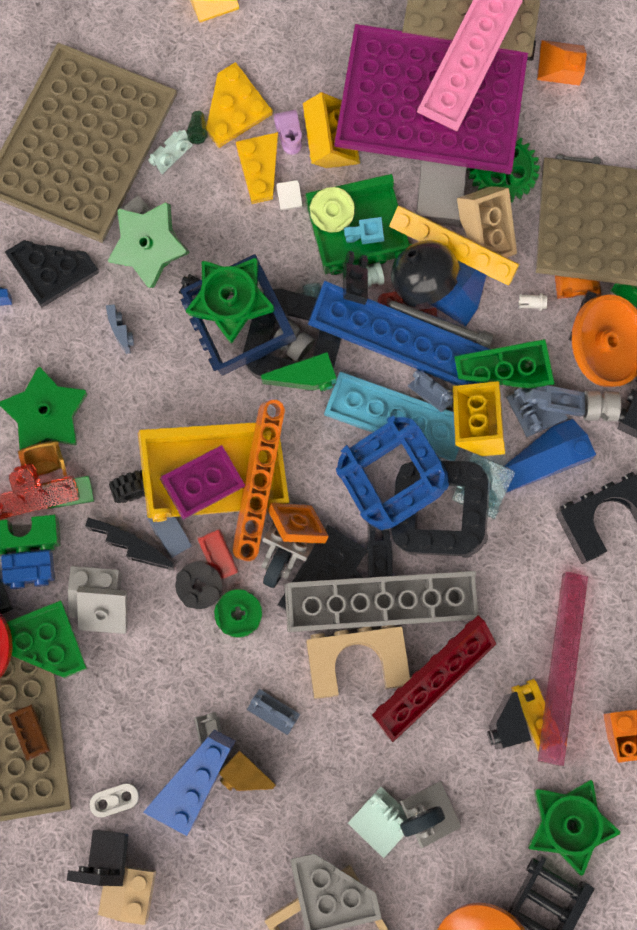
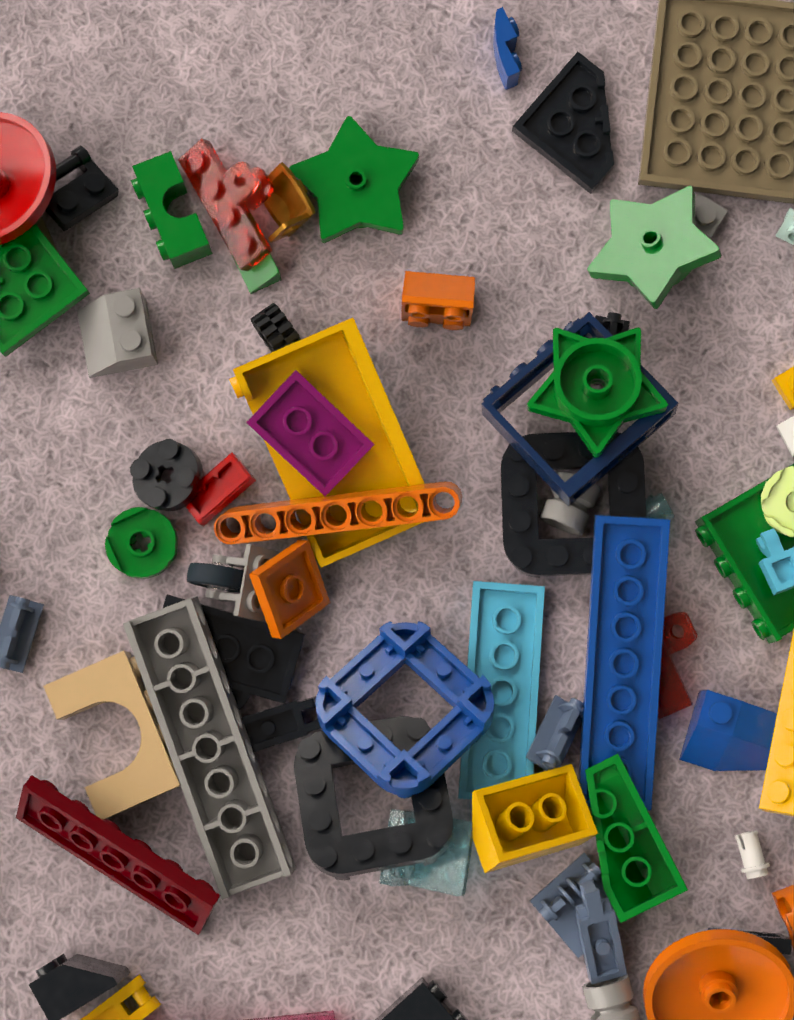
camera: 80 degrees right, 5 degrees up
blue brick [1,550,55,590] -> none
light grey plate [77,587,127,634] -> none
black slope [85,517,175,571] -> none
sand blue slope [106,304,134,354] -> none
sand blue slope [145,515,192,558] -> none
green slope [261,353,337,392] -> none
black hinge [343,251,368,305] -> none
light aqua wheel [366,262,384,288] -> none
dark grey piece [389,301,493,348] -> none
black cylinder [391,240,461,307] -> none
blue wedge [497,419,596,493] -> none
none -> orange slope [401,271,475,330]

